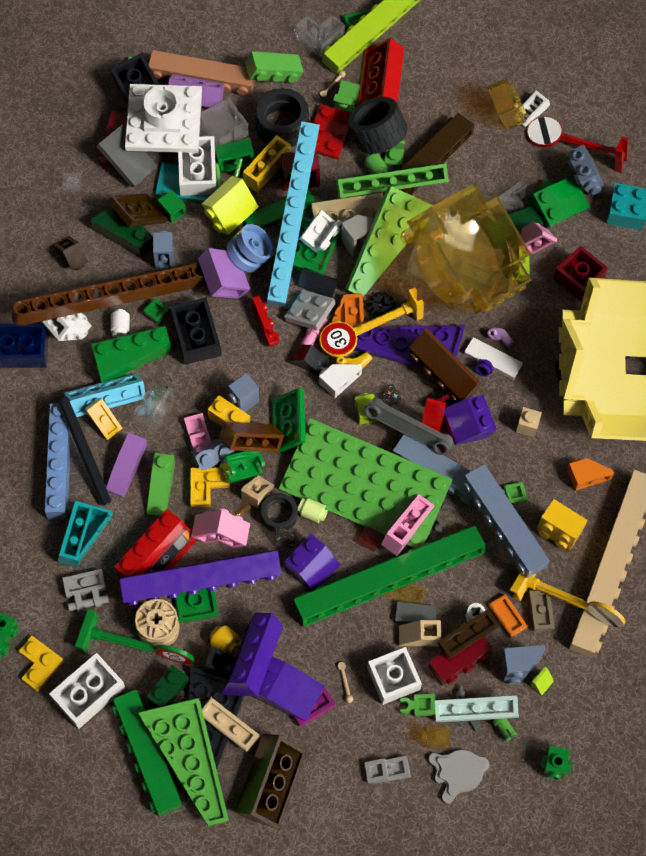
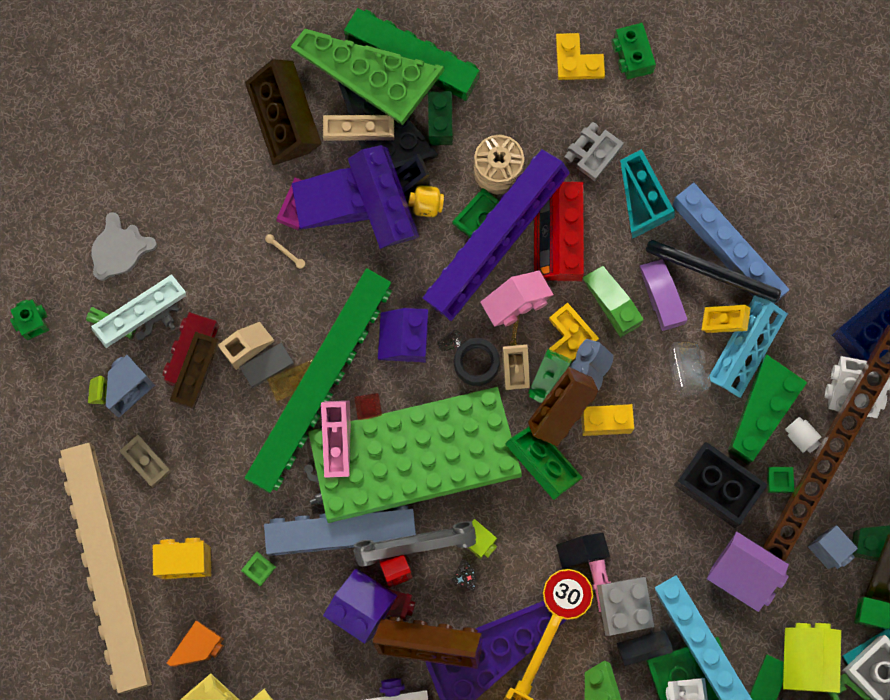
camera: 145 degrees right, 10 degrees up
white brick [49,653,125,729] -> none
green piece [75,609,194,664] -> none
bright pink slope [184,413,211,449] -> none
medium blue wheel [227,224,275,272] -> none
sand blue brick [228,373,259,412] -> none
red hinge [251,296,280,347] -> none
yellowish green brick [298,498,328,523] -> none
white slope [319,364,362,398] -> none
orange wing [331,294,364,328] -> none
yellow arm [336,352,372,369] -> none
light grey slope [364,756,411,783] -> none
black gear [367,292,396,318] -> none
white brick [367,647,422,705] -> none
bright green plate [400,694,436,717] -> none
clear yellow bracket [422,724,451,749] -> none
sand blue brick [463,464,550,578] -> none
white bush [466,603,485,622] -> none
orange tile [488,594,528,638] -> none
yellow piece [510,573,625,628] -> none
tan brick [516,407,542,437] -> none

